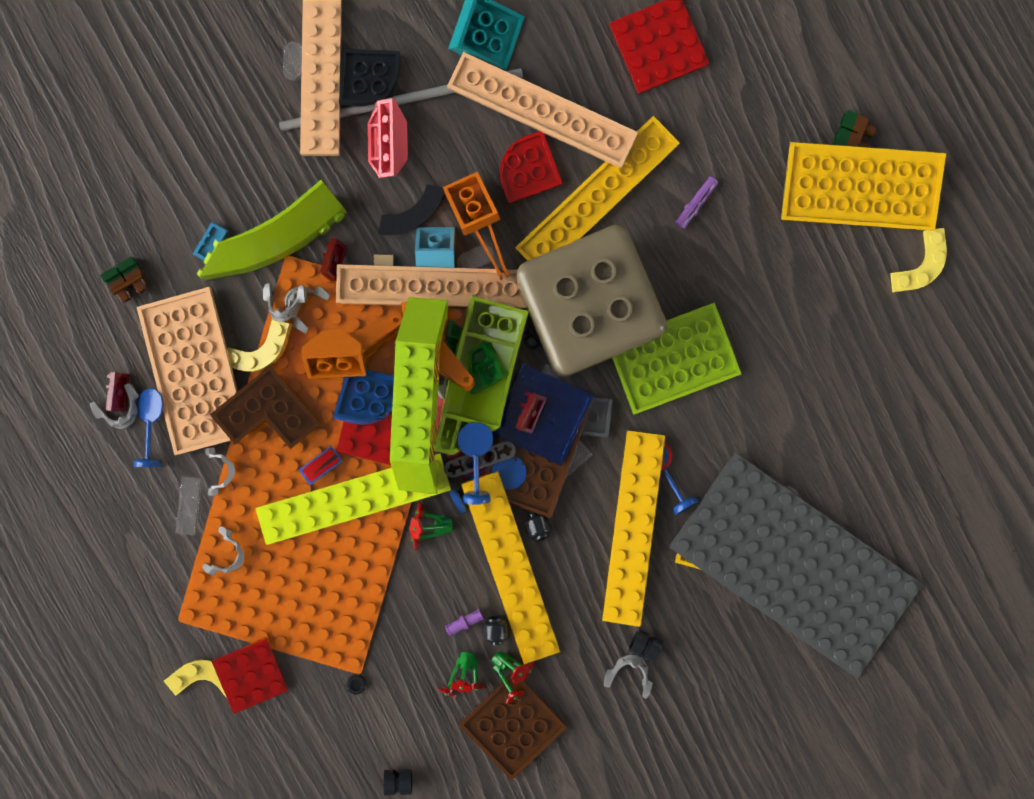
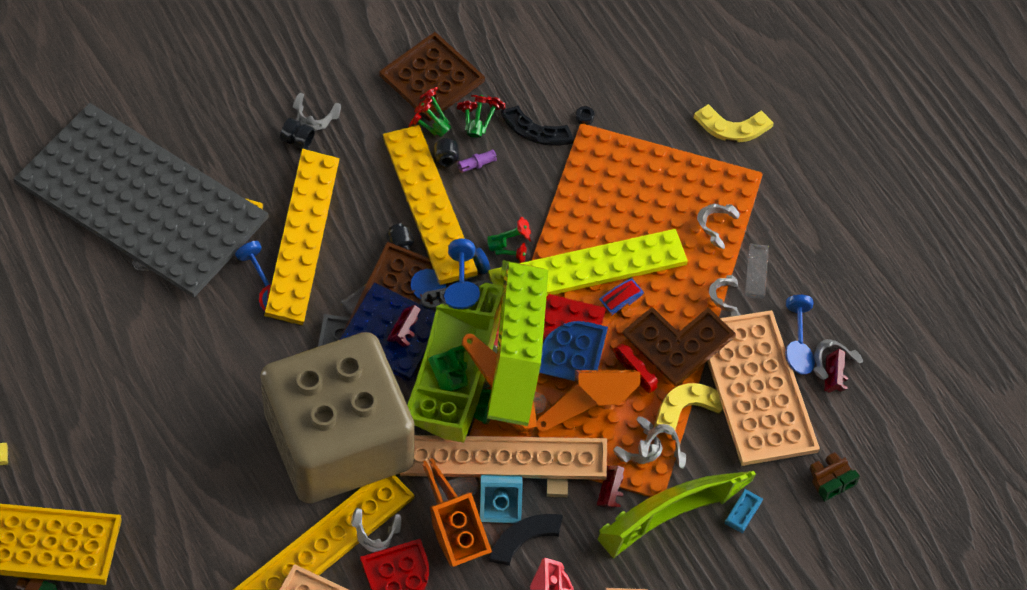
camera: 175 degrees right, 30 degrees down
red plate [212,637,288,714] -> none
black wheel [383,769,413,796] -> none
lime plate [612,303,741,415] -> none
medium lavender pin [675,176,719,229] -> none
none -> light grey helmet [351,508,401,552]
none -> black tile [501,105,574,146]
none -> red plate [614,343,658,393]

